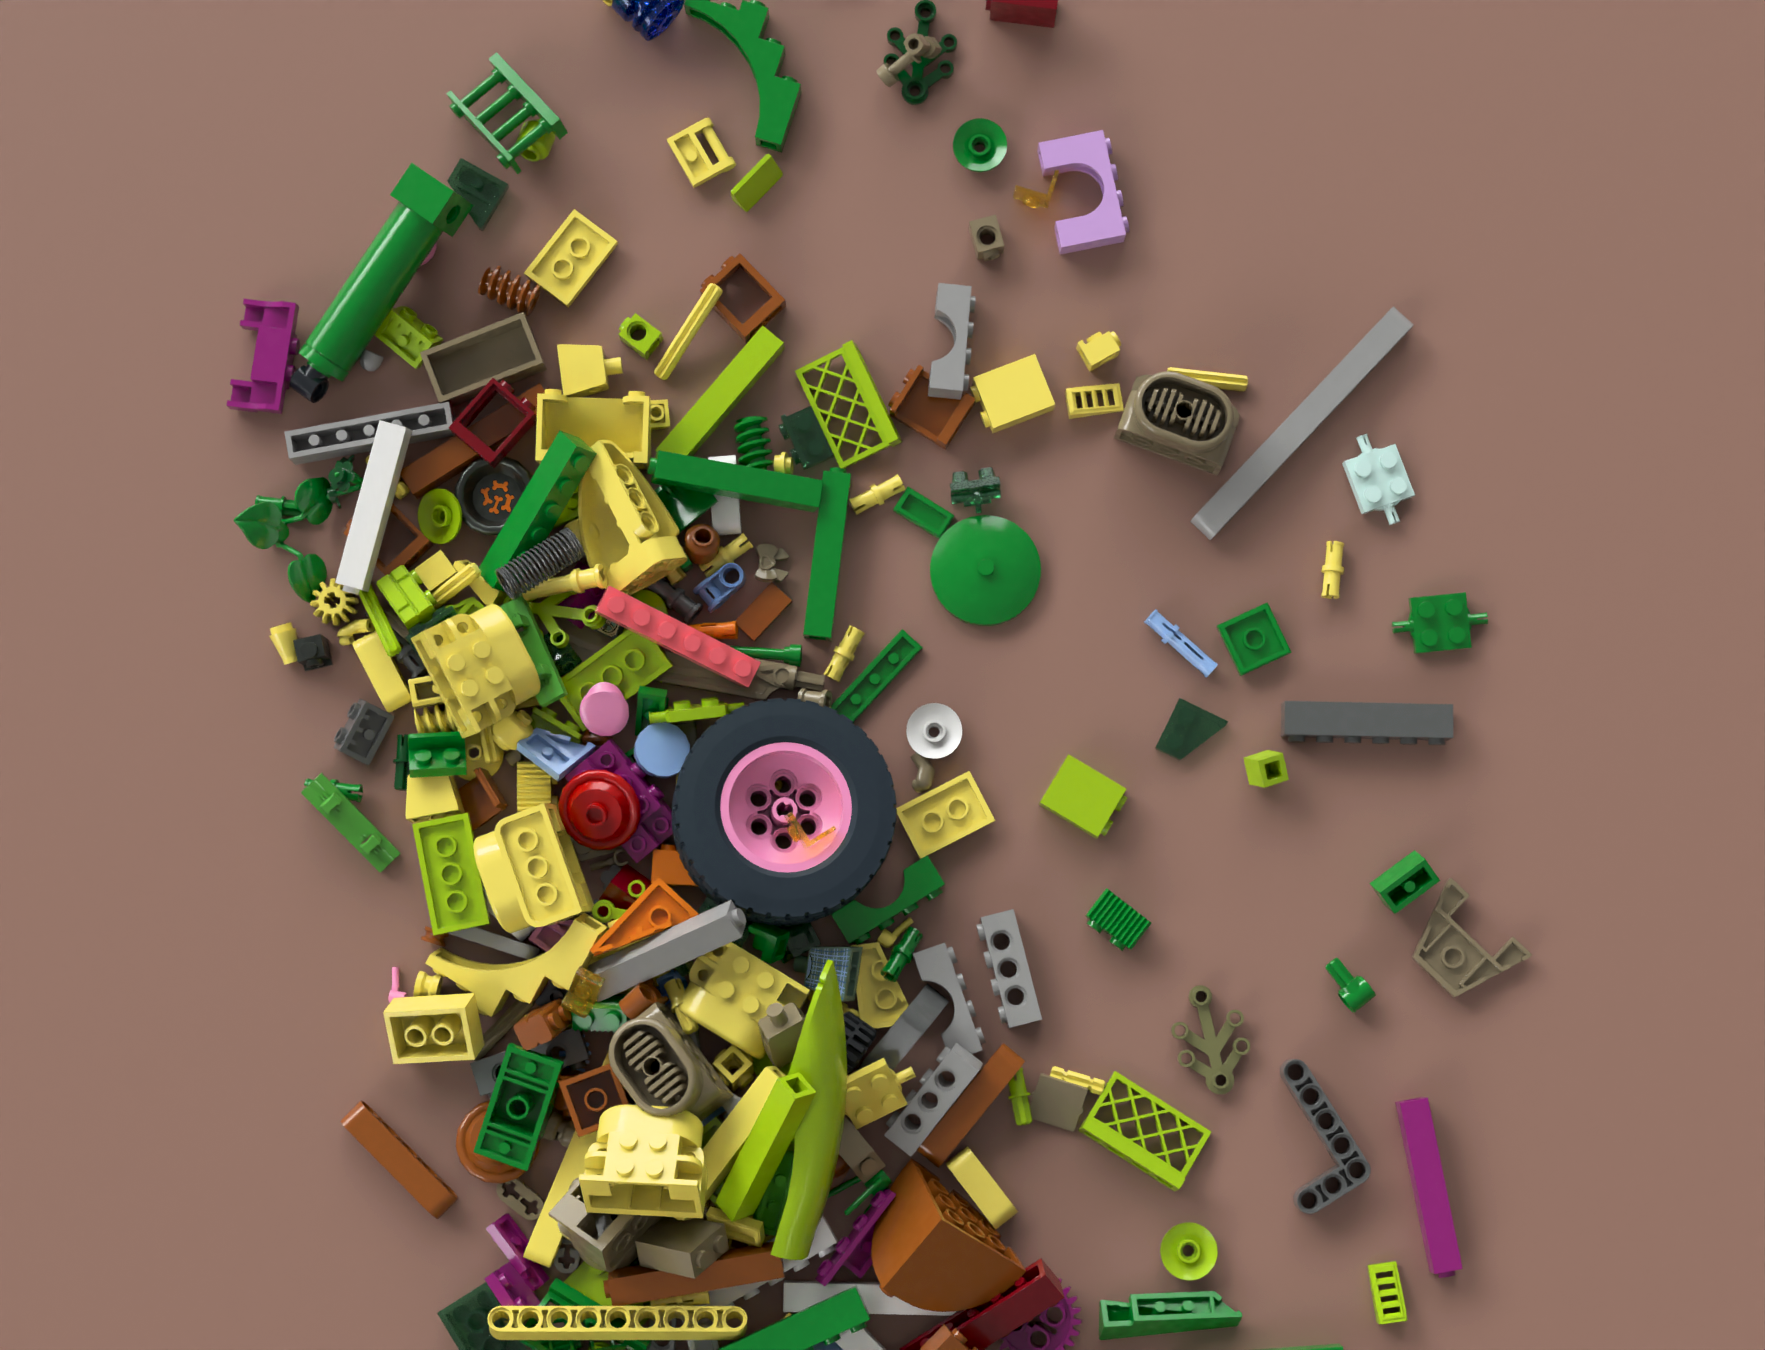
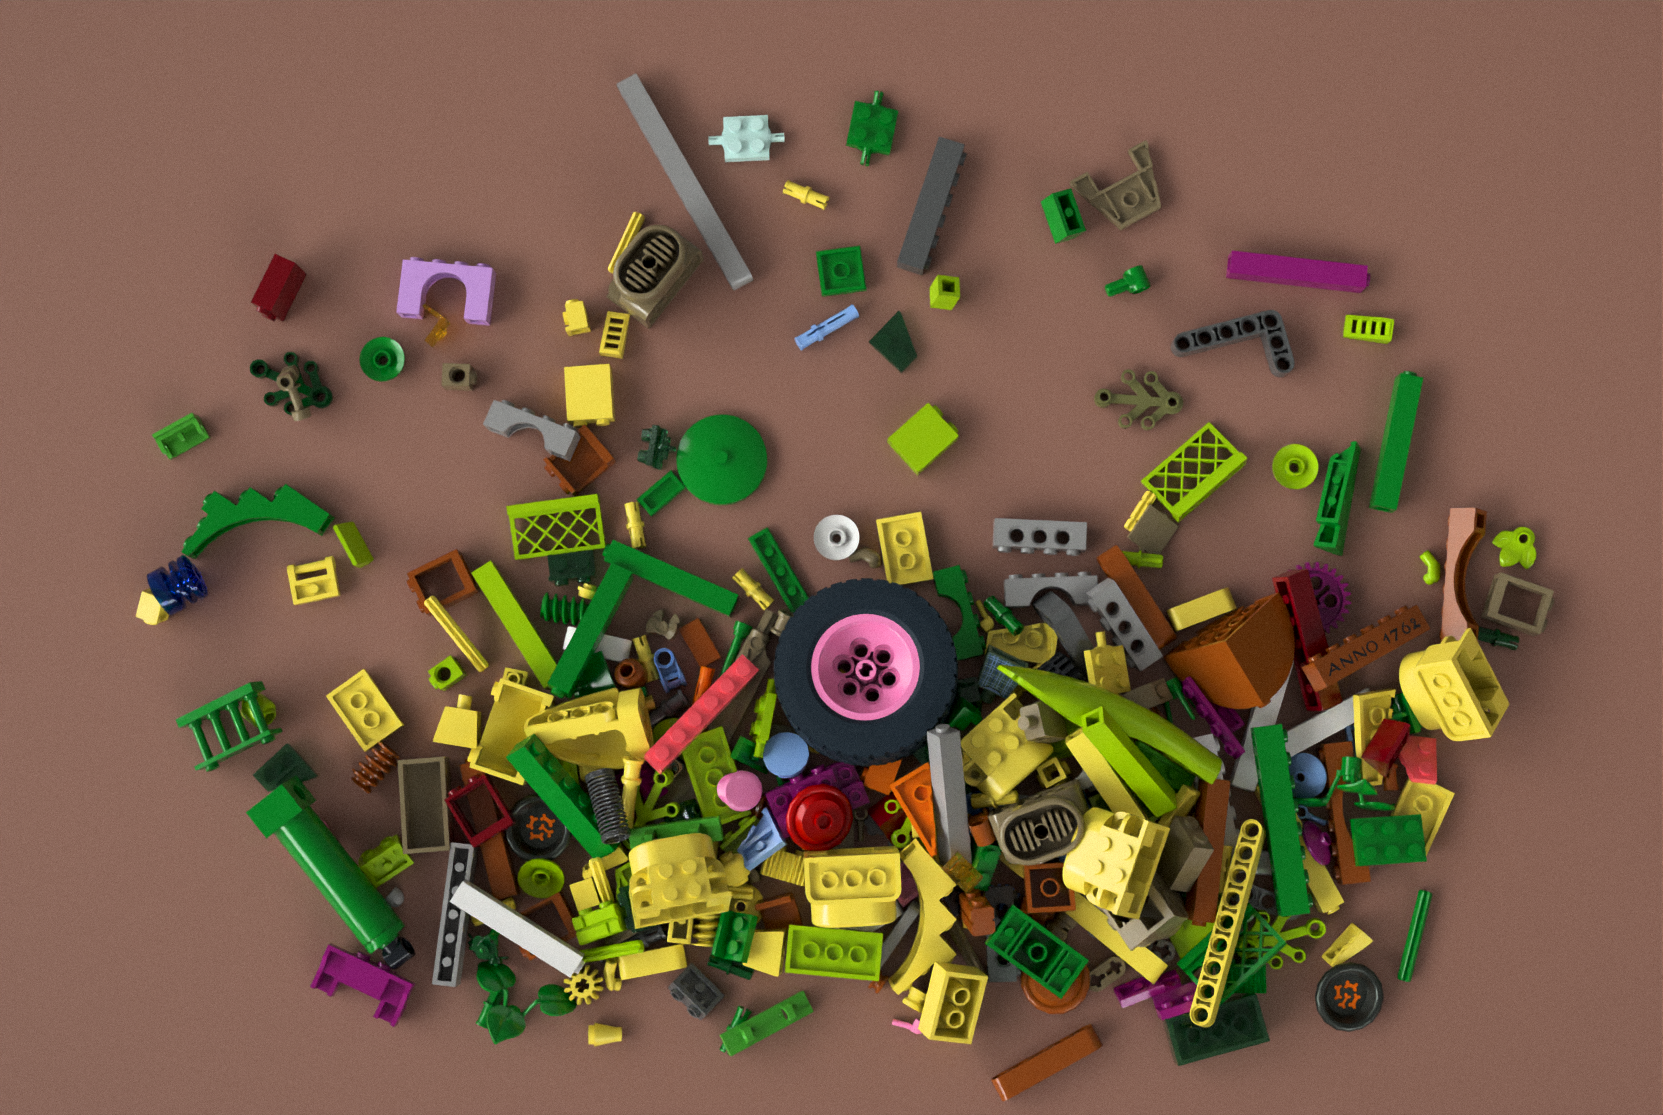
camera: 70 degrees left, 0 degrees up
pearl dark grey brick [293,634,333,671] -> none
clear yellow bracket [784,812,836,849] -> none
green brick [1085,888,1151,951] -> none

